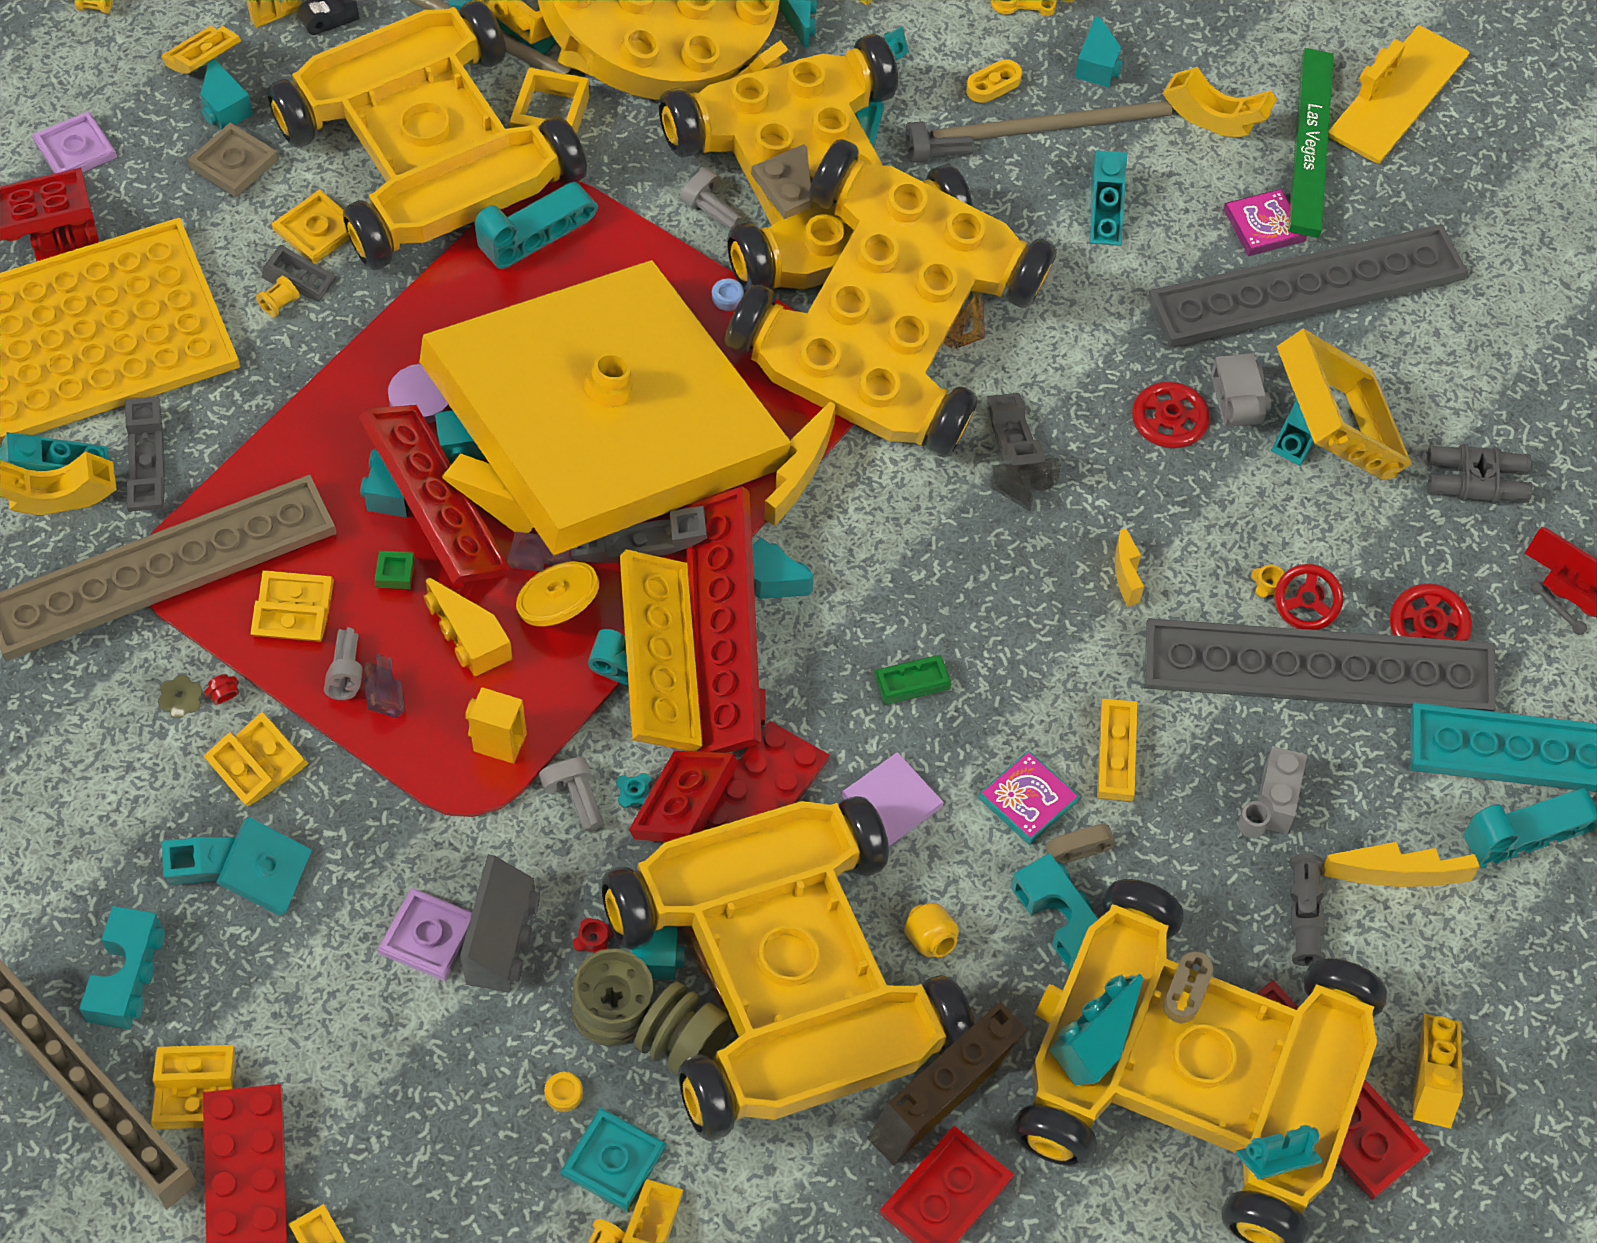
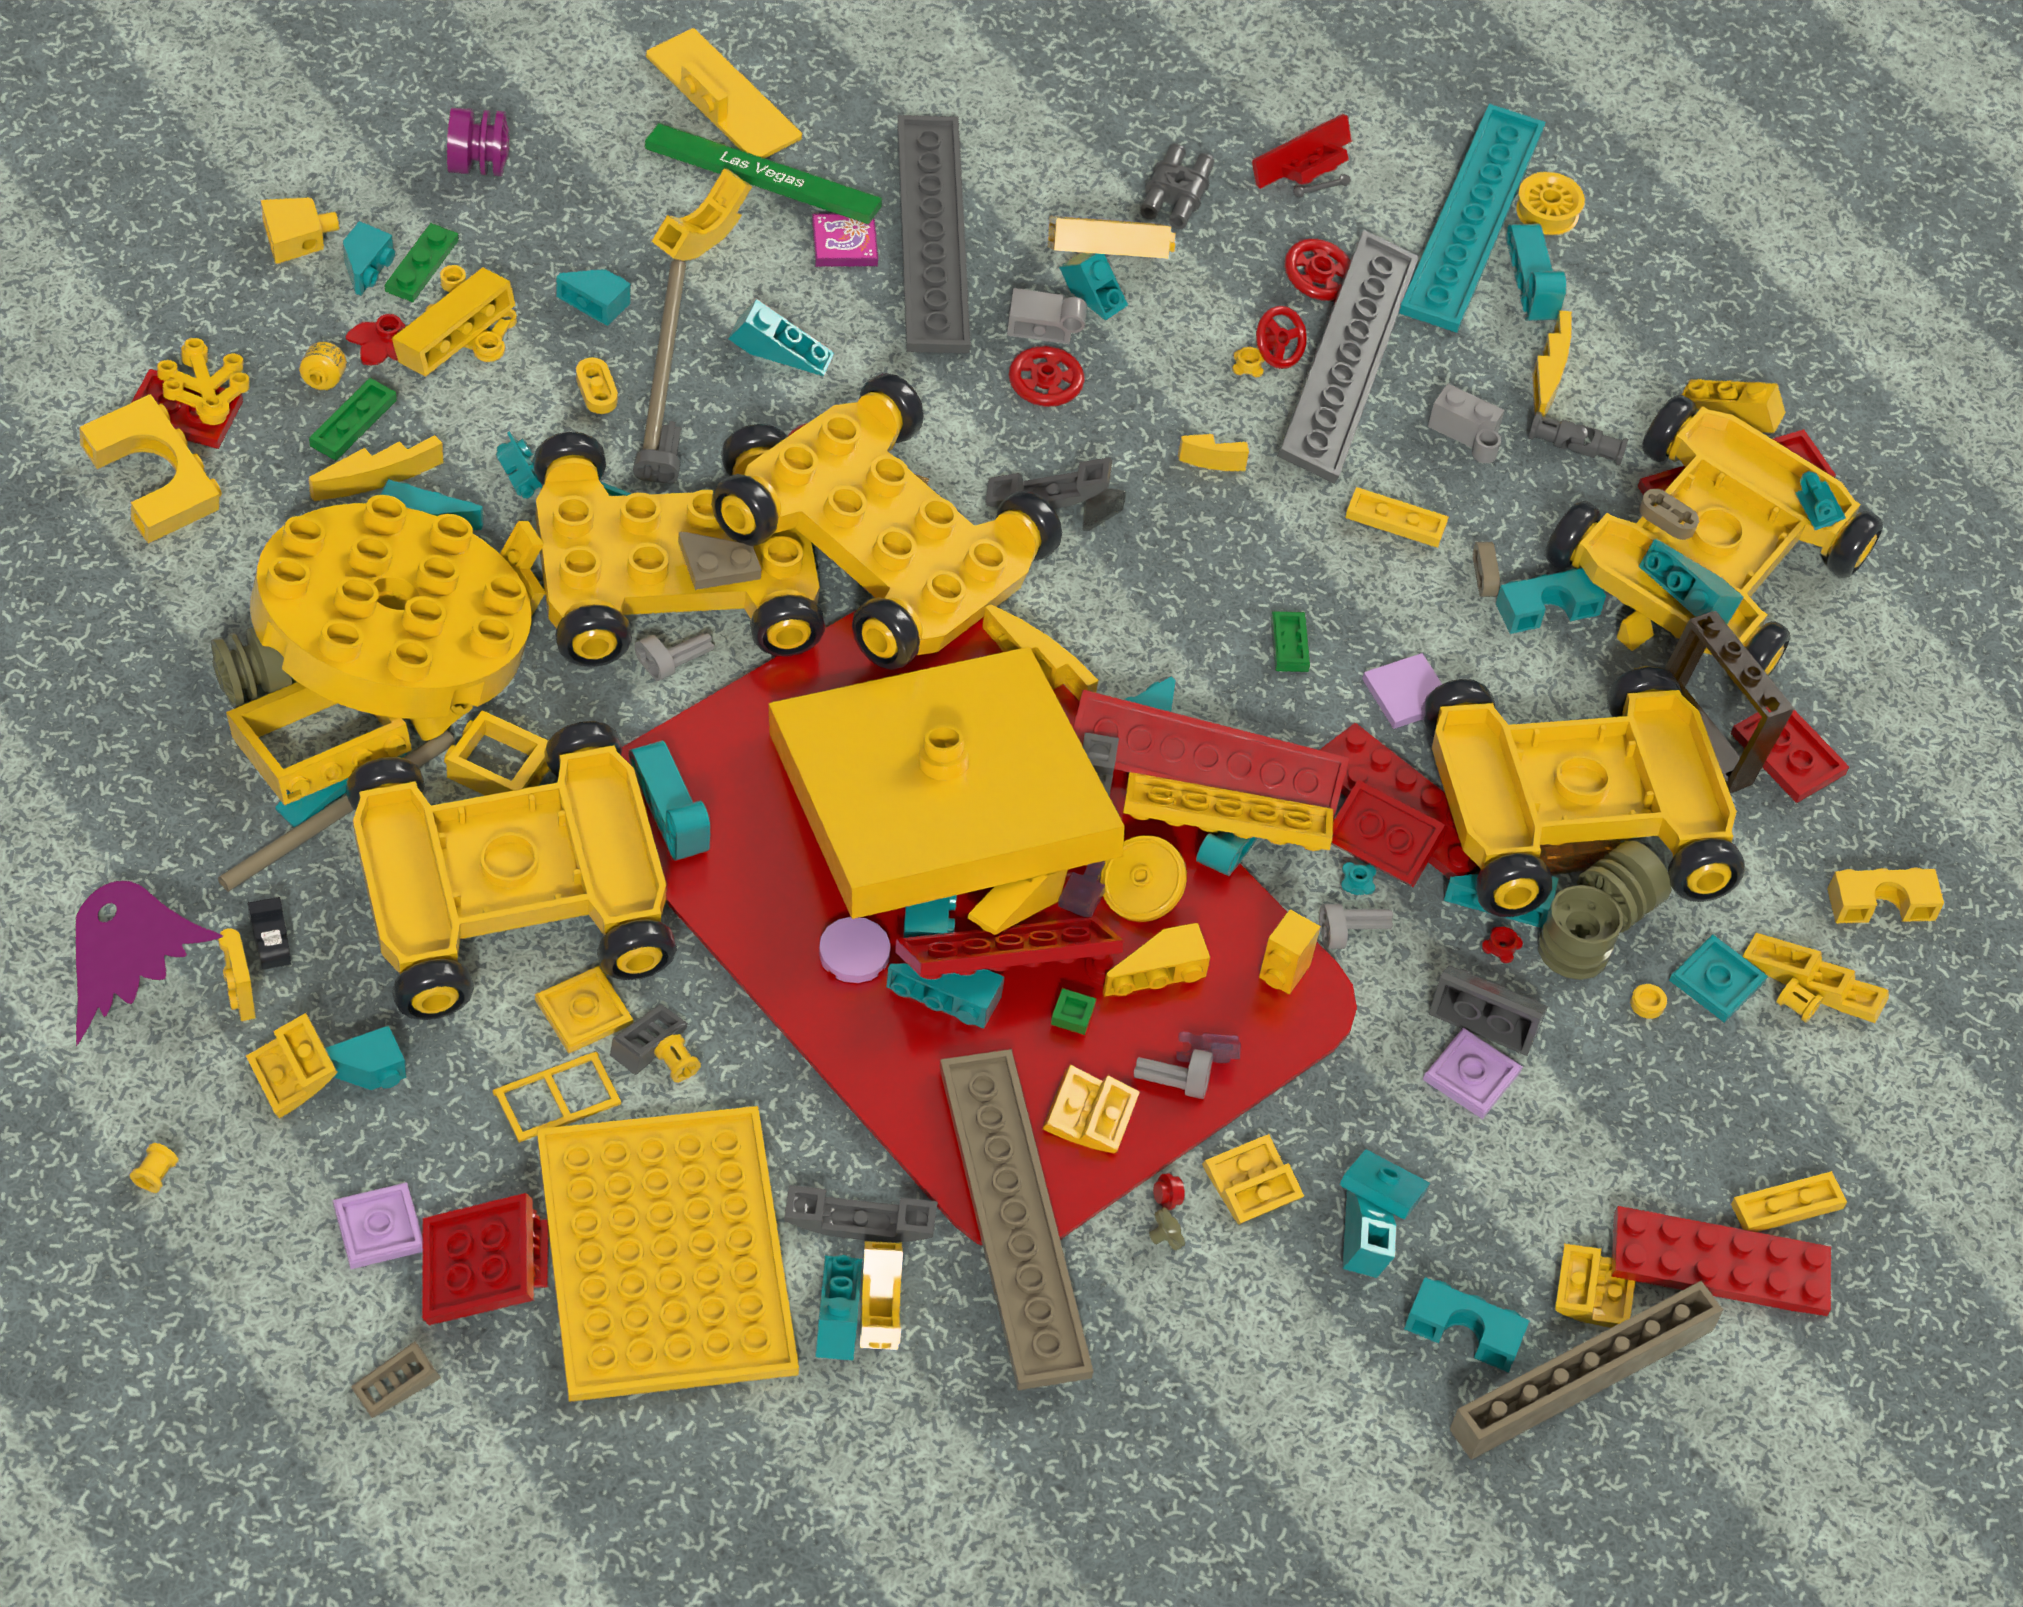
camera: 80 degrees left, 5 degrees down
dark tan plate [188,122,279,197] -> none
light blue tile [712,279,744,311] -> none
yellow head [904,903,959,958] -> none
tile [978,750,1080,845] -> none
none -> yellow window [492,1051,621,1143]

